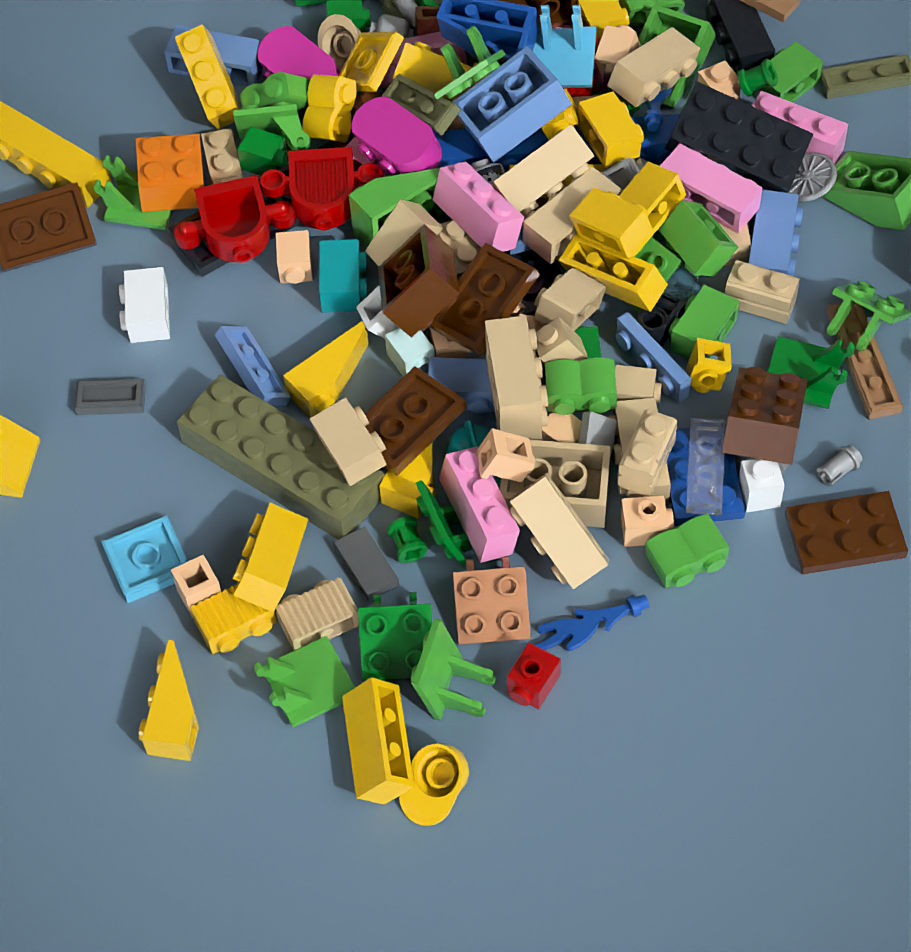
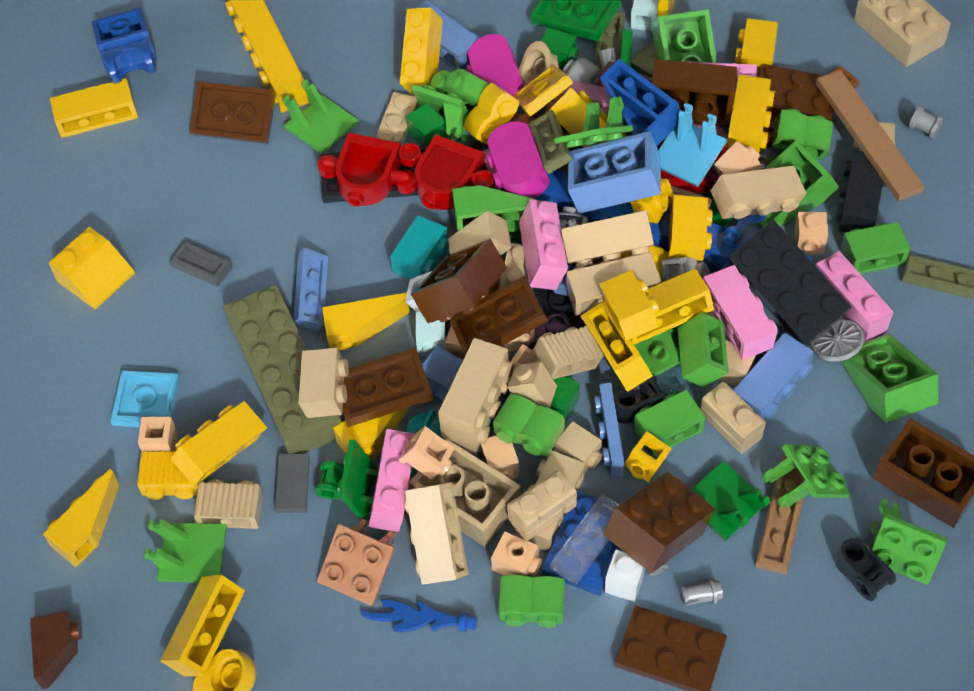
camera: 30 degrees right, 0 degrees up
white brick [119,267,170,343] -> none
orange brick [136,134,204,212] -> none
light nougat brick [276,230,313,284] -> none
green plate [358,592,432,681] -> none
bright green plate [411,619,497,720] -> none
red brick [507,643,561,709] -> none
light grey tile [578,411,617,454] -> none
green bush [737,59,778,97] -> none
none -> copper slope [30,611,82,689]

